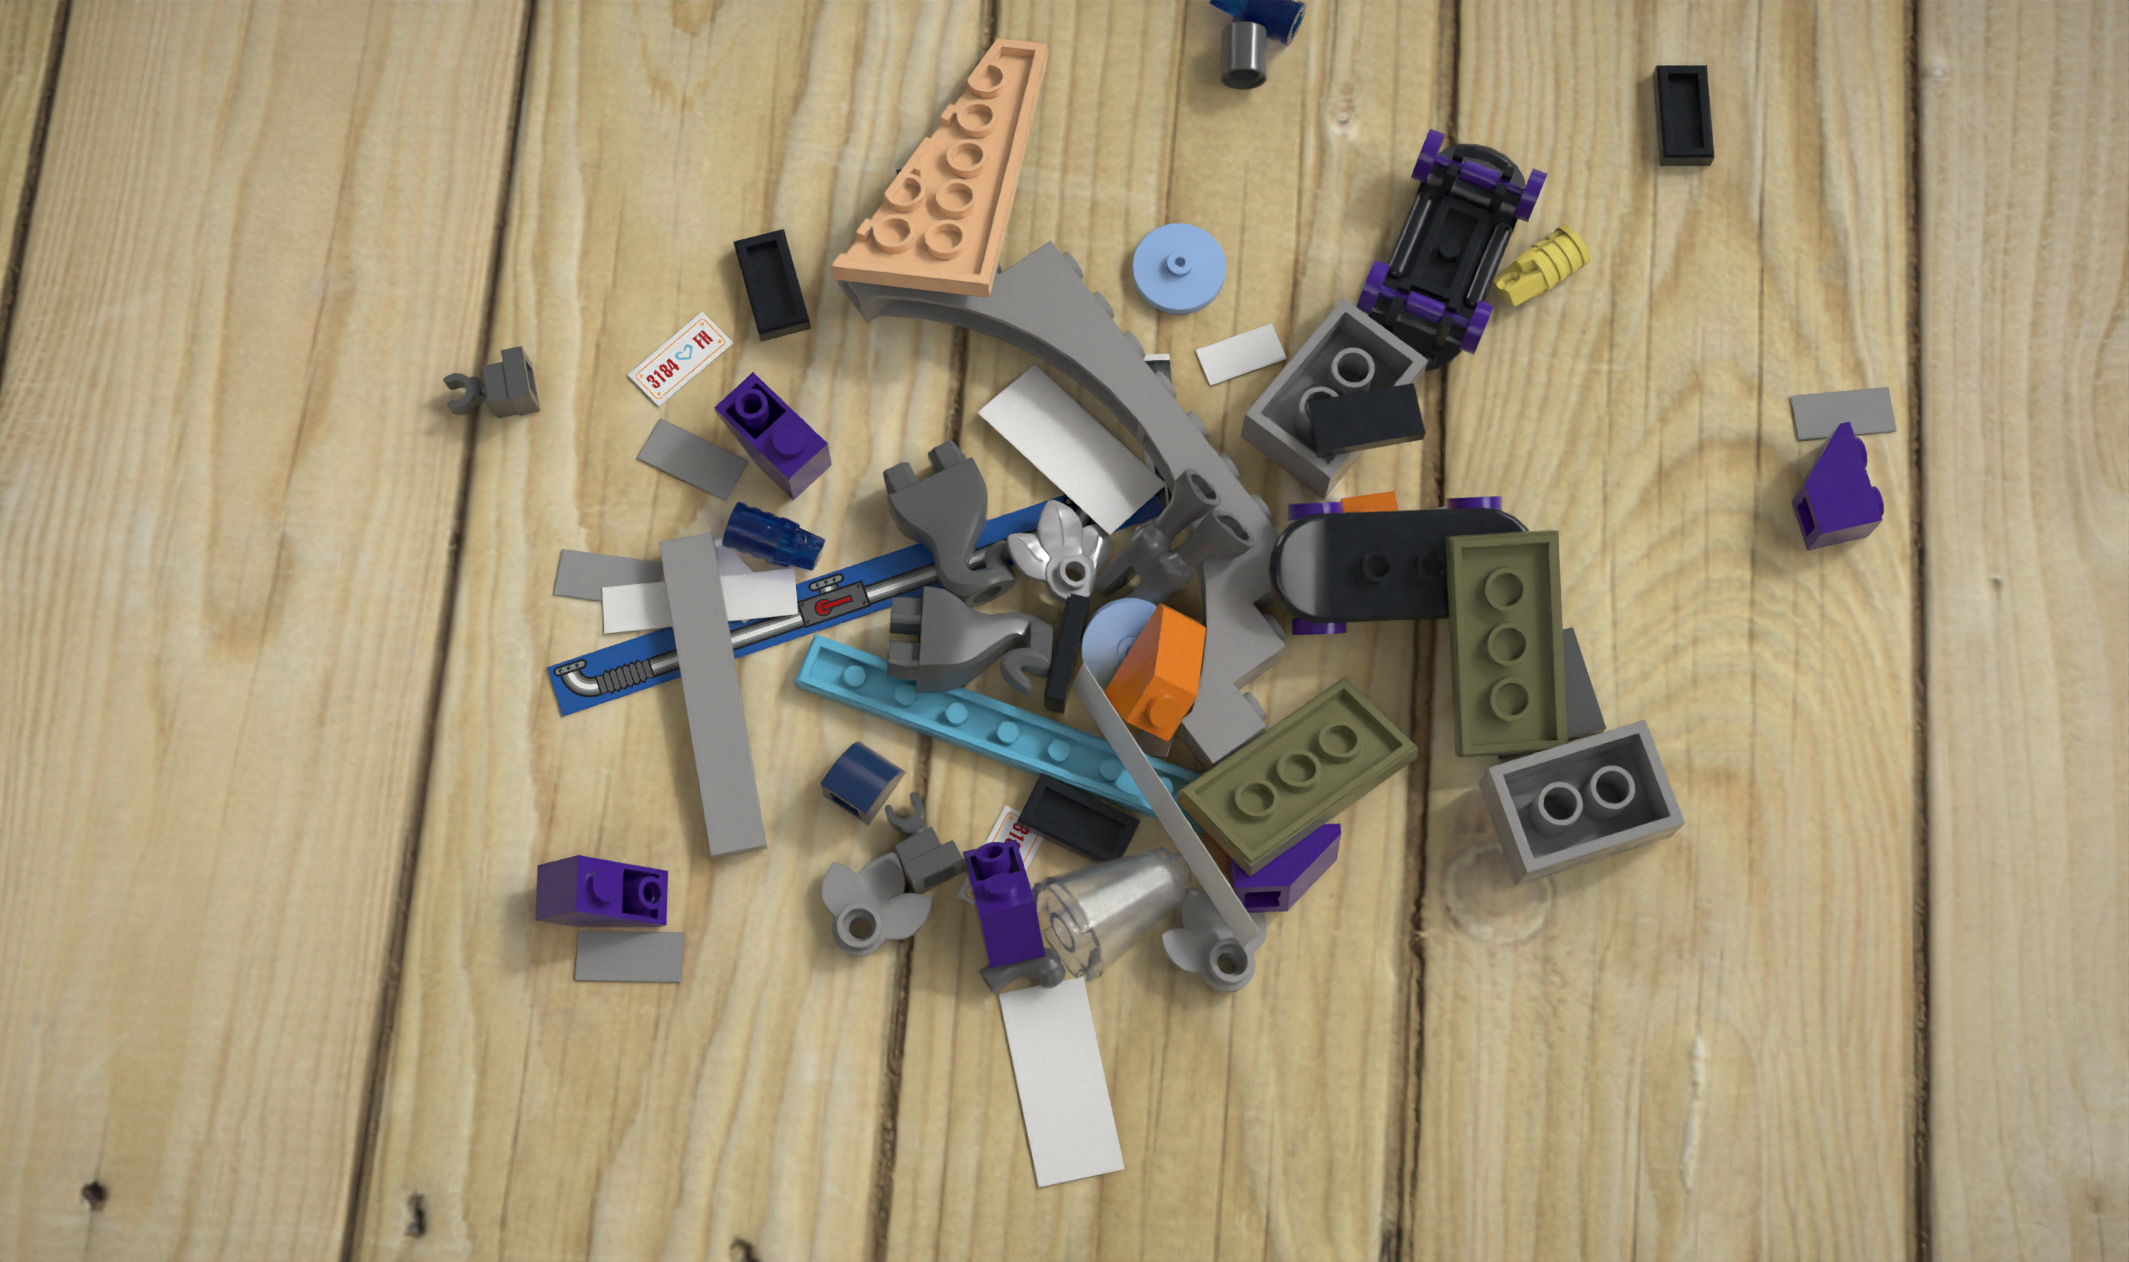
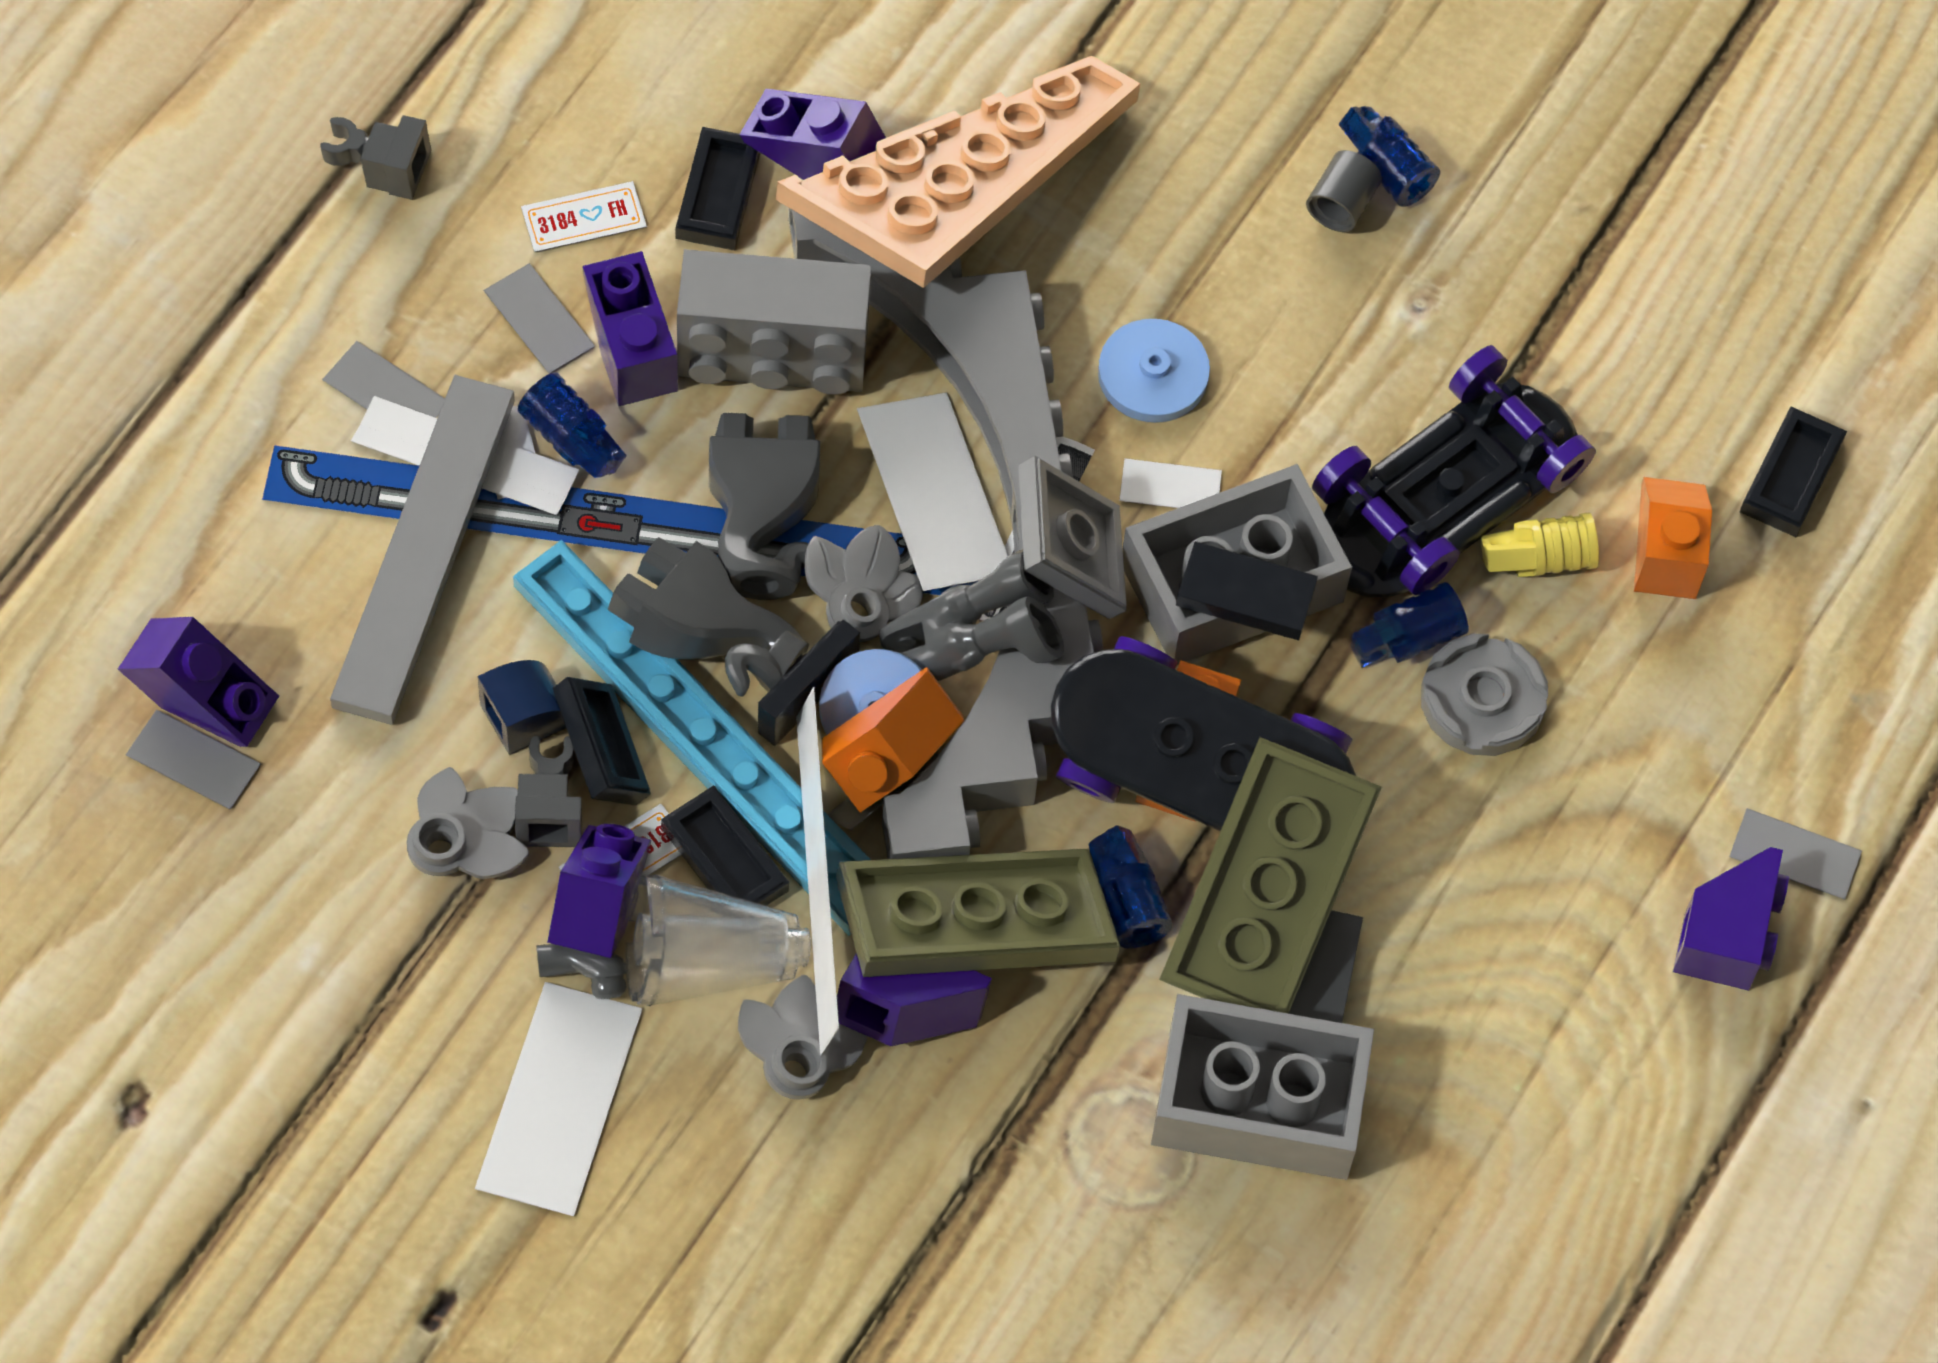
camera: 25 degrees right, 10 degrees down
none -> black tile [552,677,651,805]
none -> light grey brick [677,249,871,394]
none -> dark purple slope [739,89,886,180]
none -> light grey tile [1018,456,1126,619]
none -> clear blue hinge [1088,825,1173,948]
none -> clear blue hinge [1351,582,1469,668]
none -> light grey tile [1421,633,1548,756]
none -> orange slope [1634,477,1712,599]

